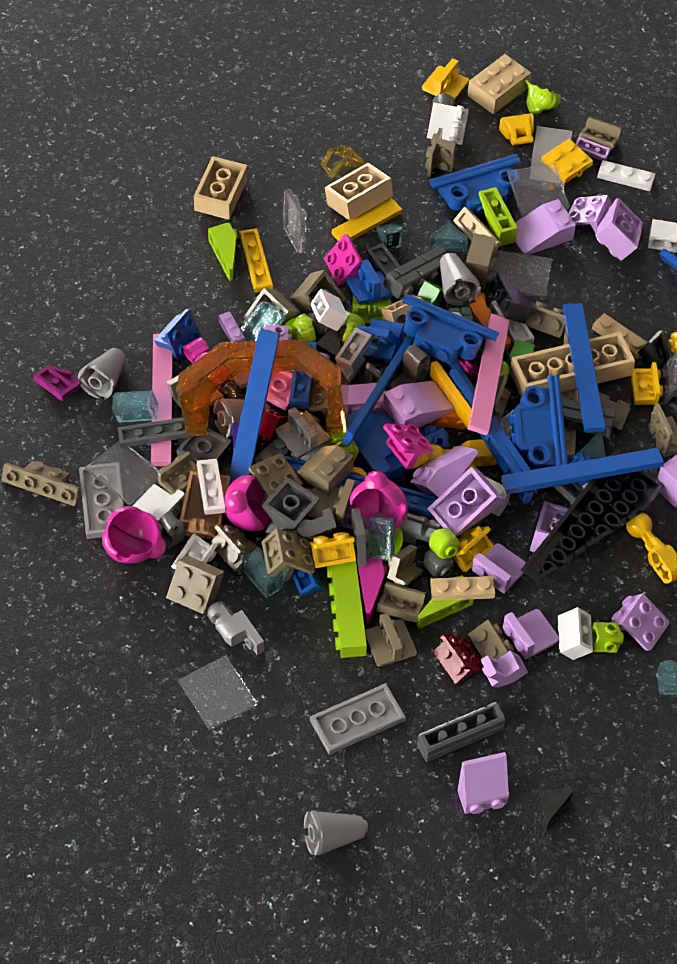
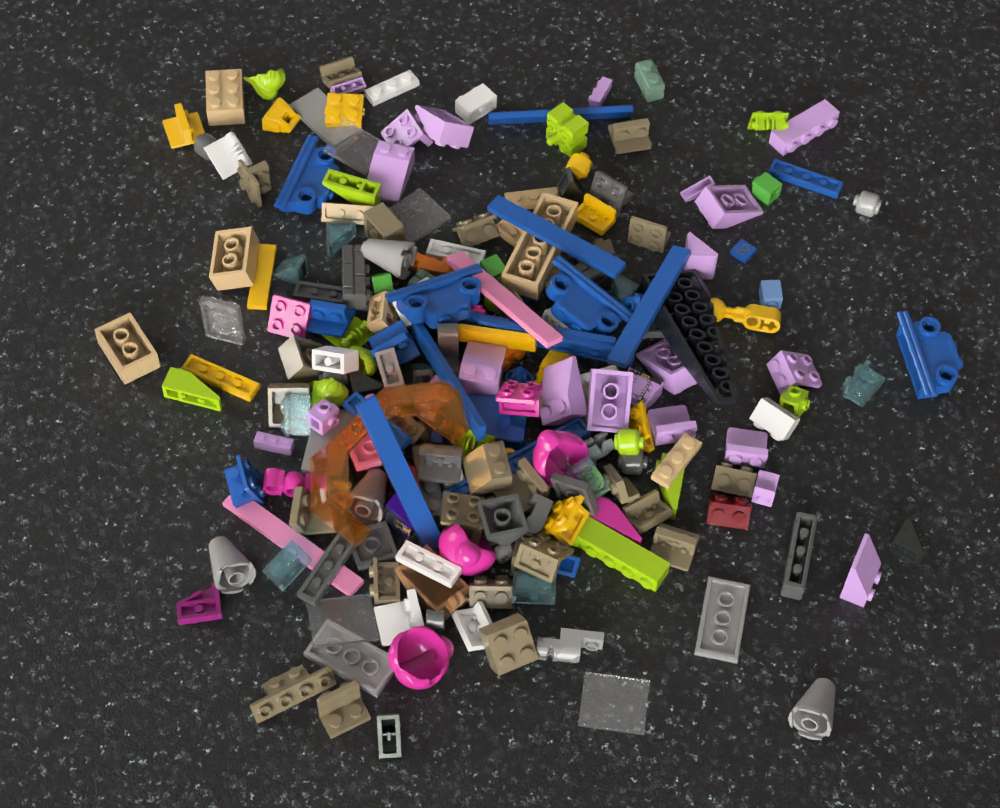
camera: 50 degrees left, 0 degrees up
clear yellow piece [320,145,365,178] -> none
black slope [489,272,534,324] -> none
none -> dark tan bracket [317,680,371,739]
none -> pearl dark grey slope [377,713,402,758]
none -> lavender torso [627,367,664,411]

